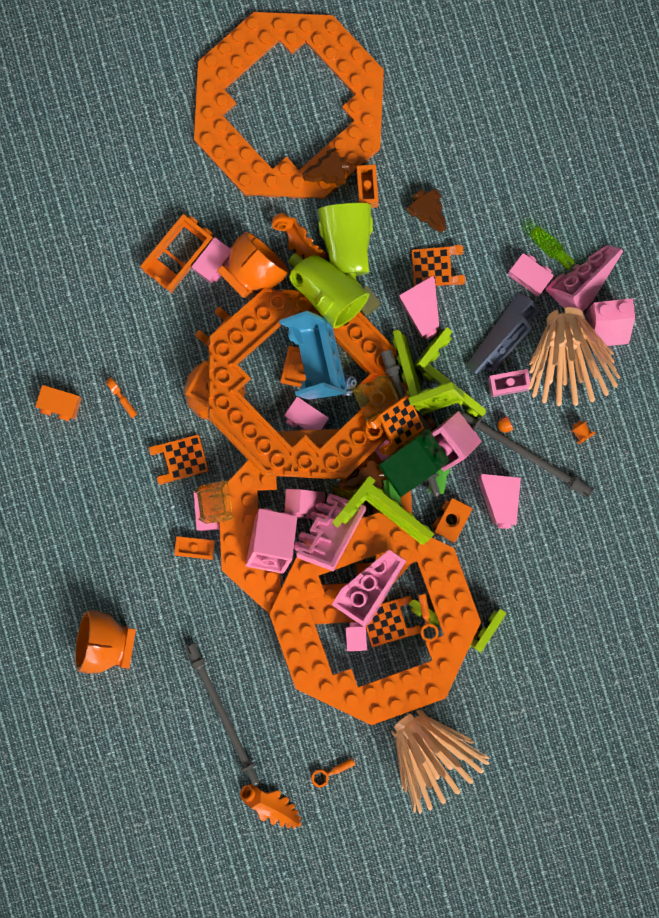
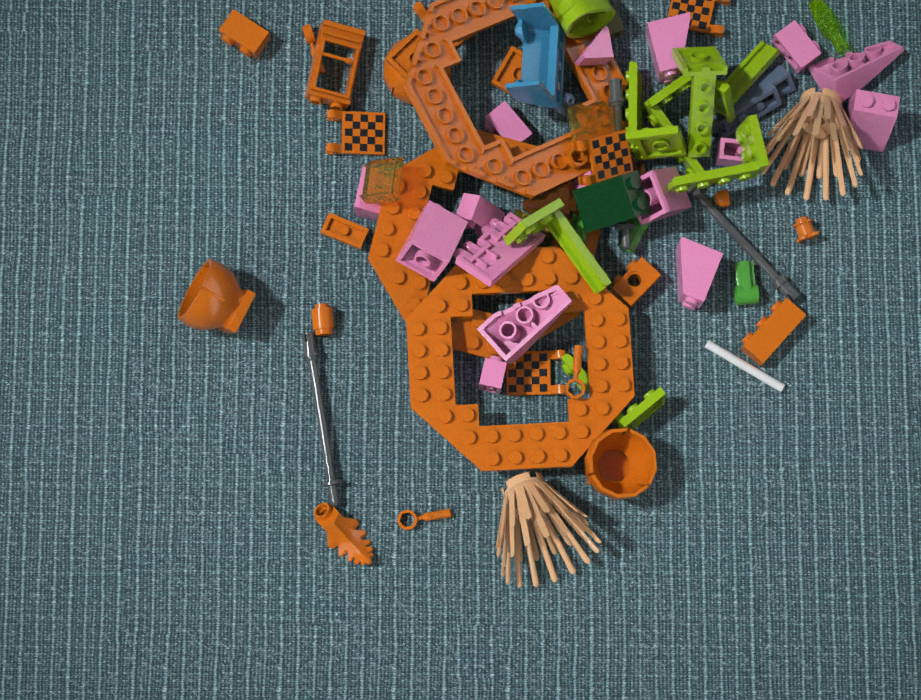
camera: 10 degrees right, 5 degrees down
none -> orange door [304,19,366,111]
none -> orange brick [311,303,335,336]
none -> bright pink slope [574,25,614,66]
none -> orange plate [584,428,657,500]
none -> lime bracket [667,114,770,193]
none -> lime bracket [672,46,728,158]
none -> lime bracket [691,41,781,123]
none -> white bar [705,340,785,392]
none -> bright green piece [734,261,759,305]
none -> orange brick [740,297,806,366]

